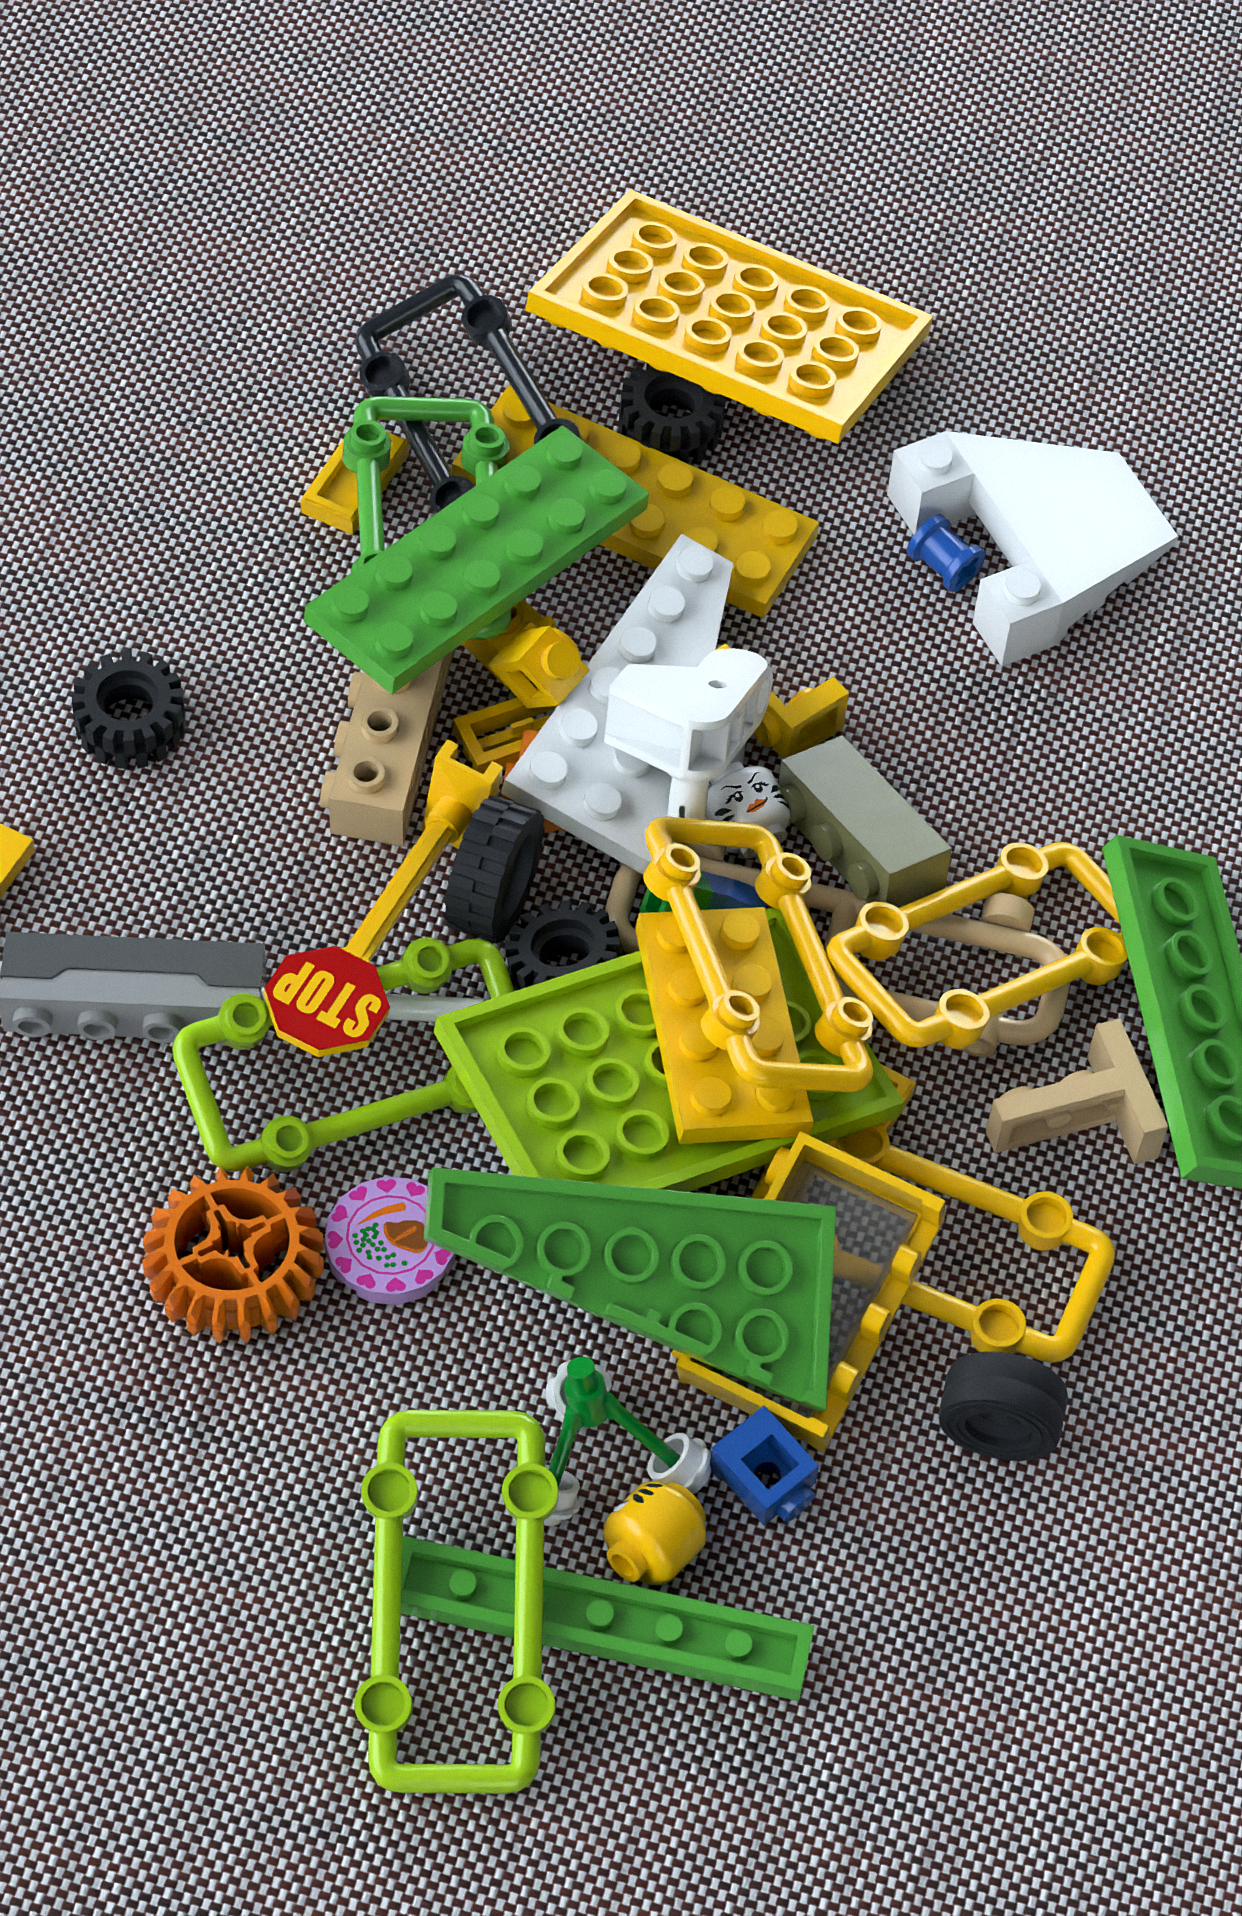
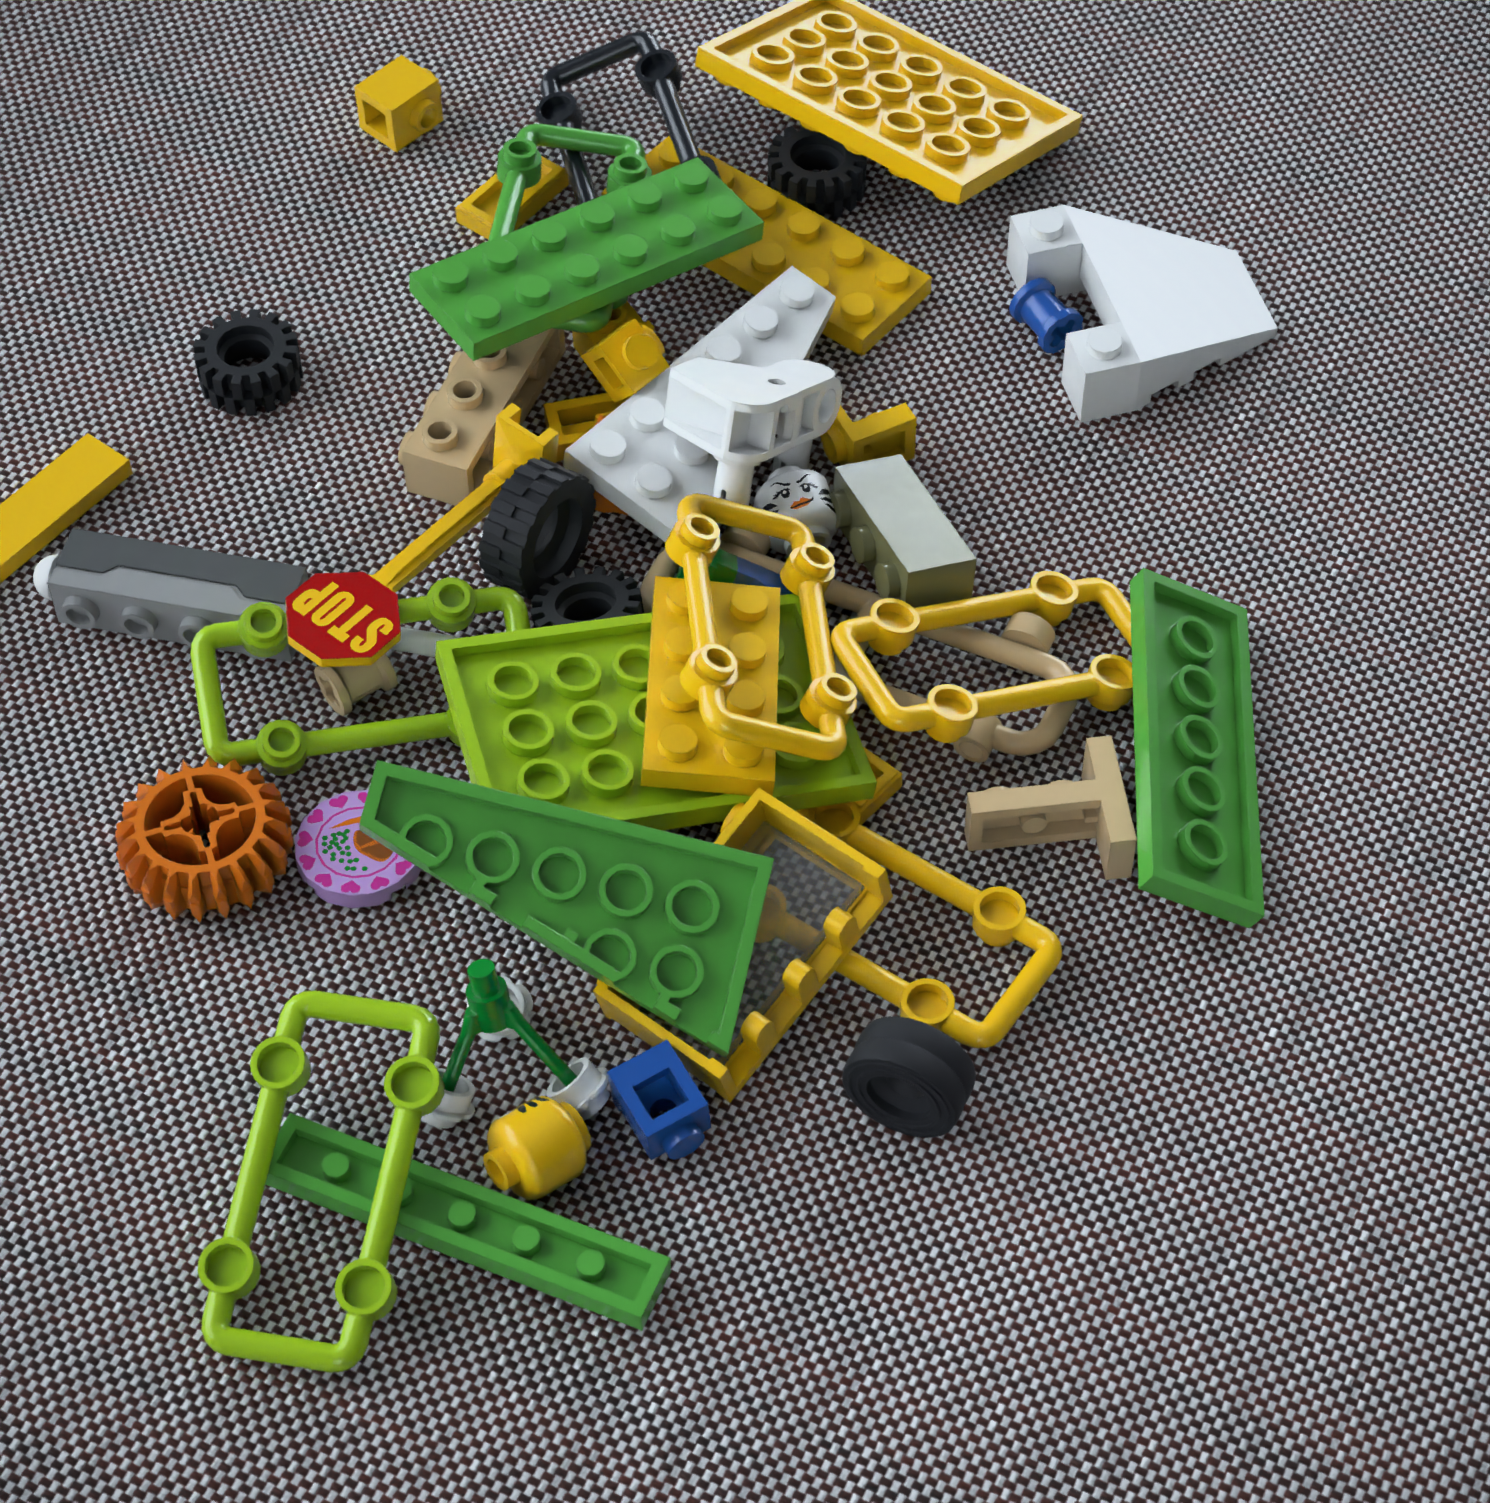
camera: 15 degrees right, 5 degrees down
none -> tan bush [314,653,398,716]
none -> yellow brick [354,55,443,153]

